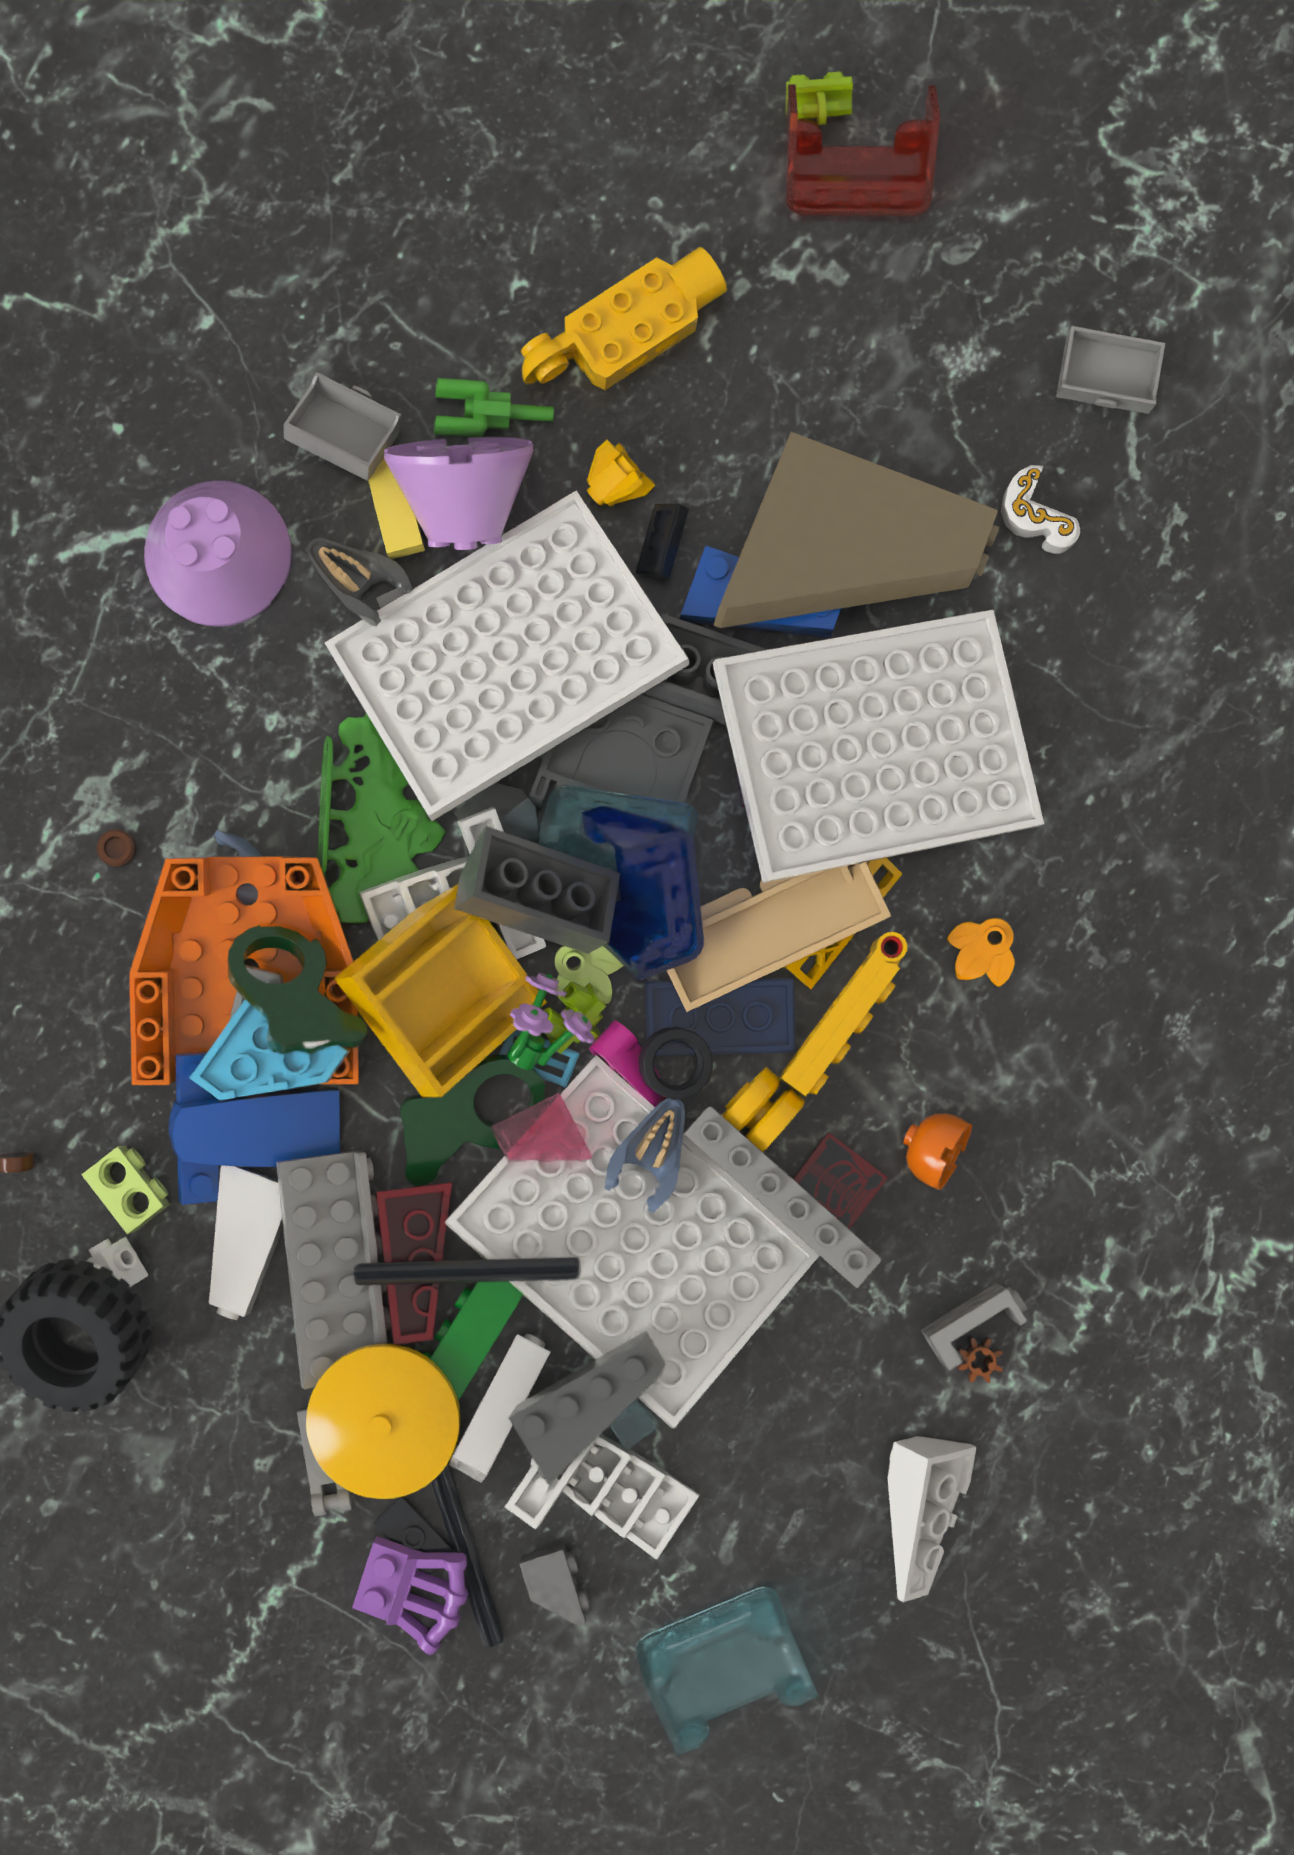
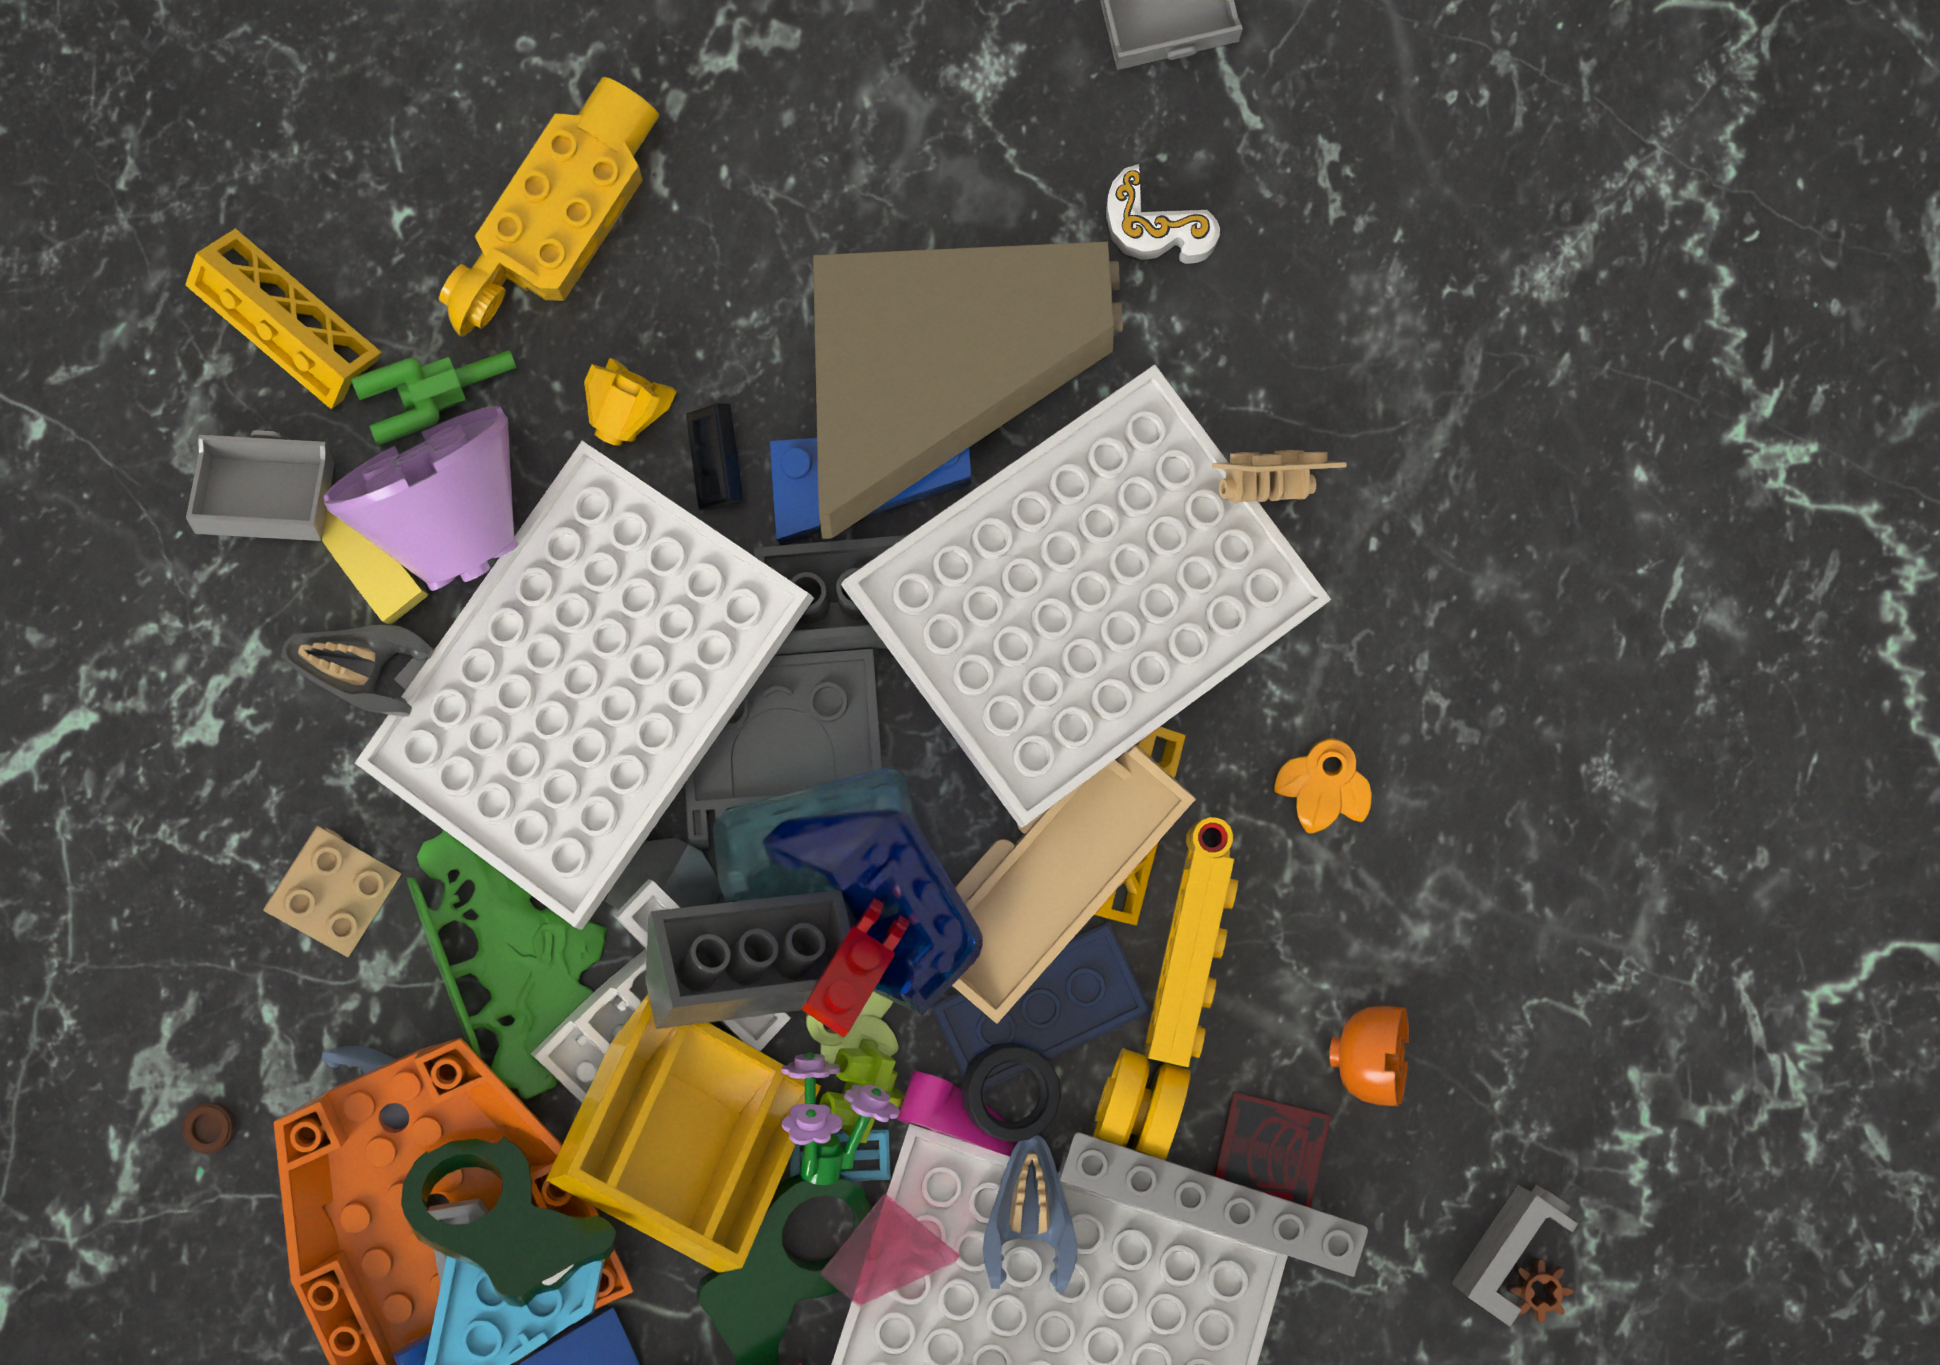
camera: 20 degrees left, 0 degrees up
lavender cone [144,481,292,627] -> none
none -> yellow fence [185,228,382,409]
none -> tan hinge [263,825,402,957]
none -> red hinge [801,898,910,1038]
none -> tan hinge [1212,450,1347,503]

